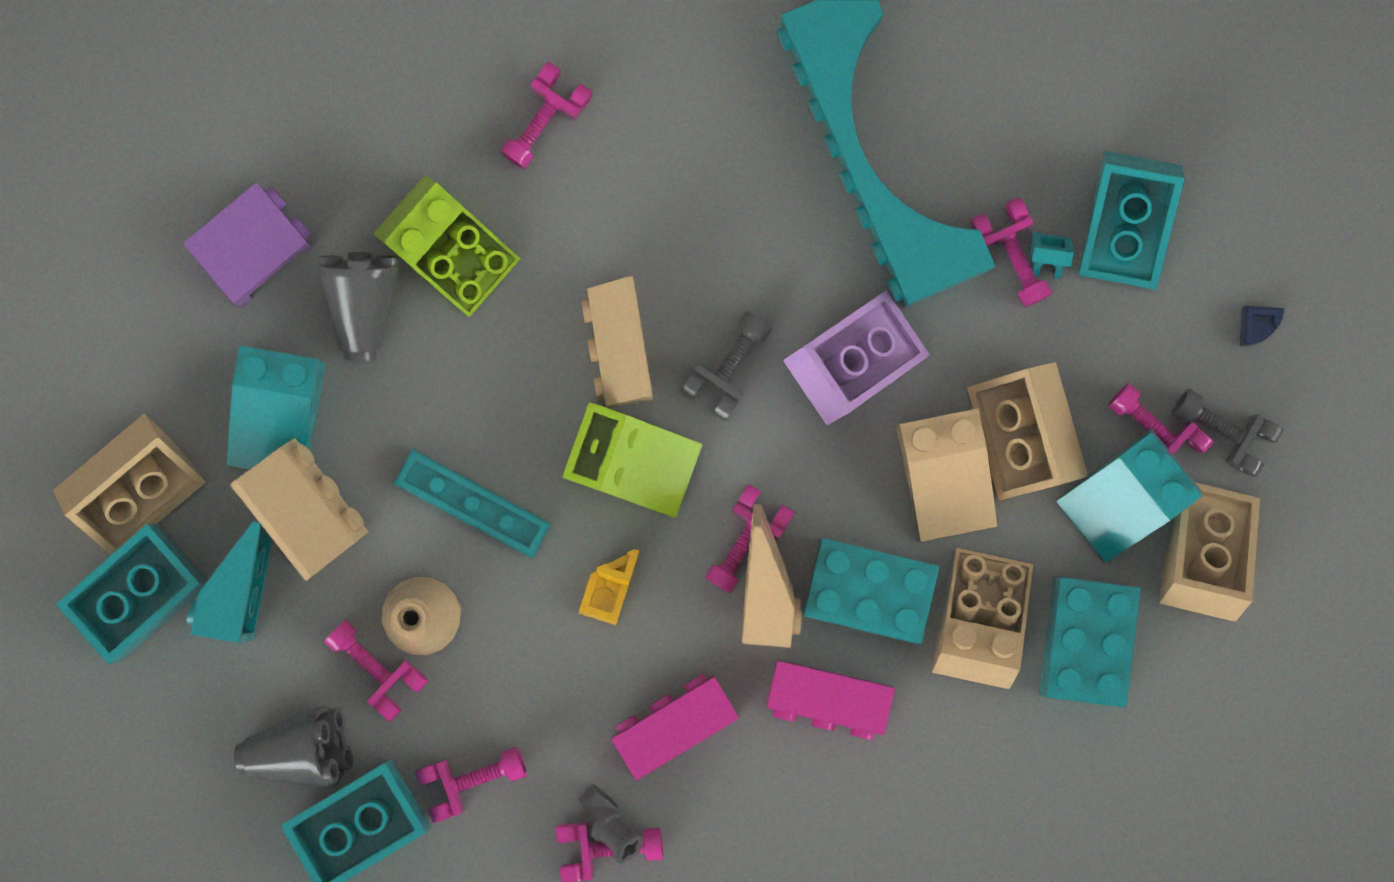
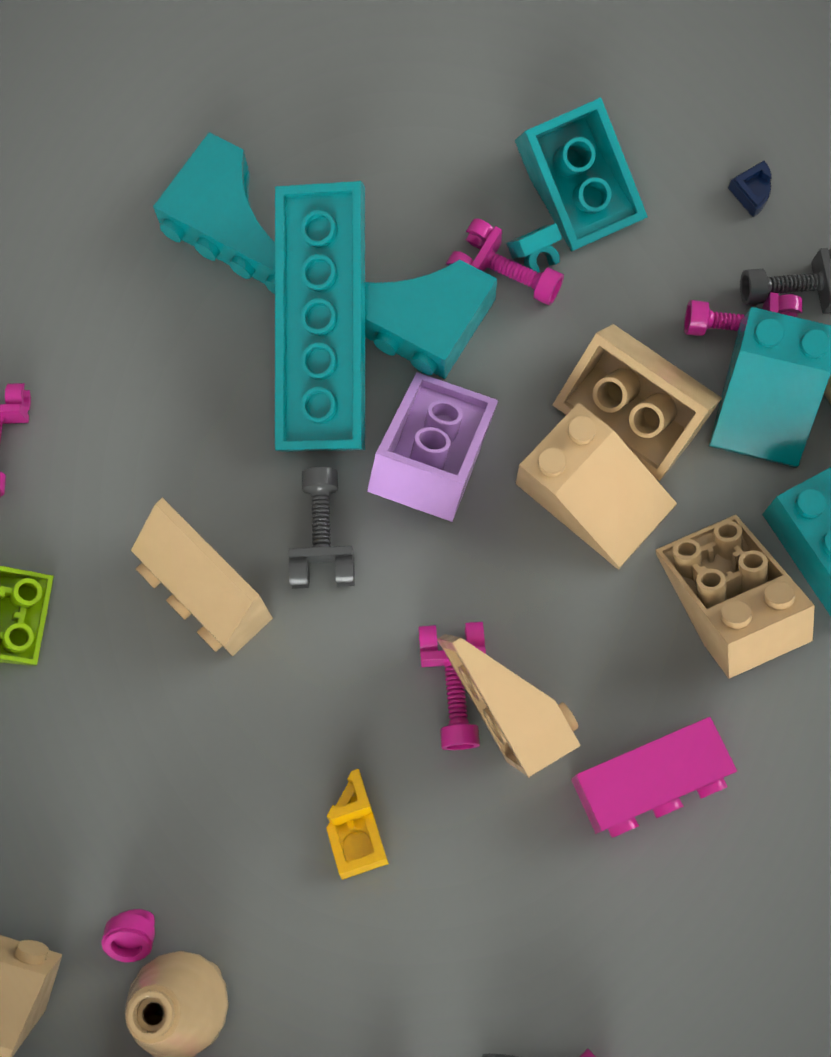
camera: 30 degrees left, 15 degrees down
teal tile [393,449,552,559] -> none
lime slope [562,402,702,518] -> none
dark pink brick [611,673,739,781] -> none
teal brick [802,538,940,644] -> none
none -> dark pink tile [101,909,155,962]
none -> teal plate [275,181,365,452]

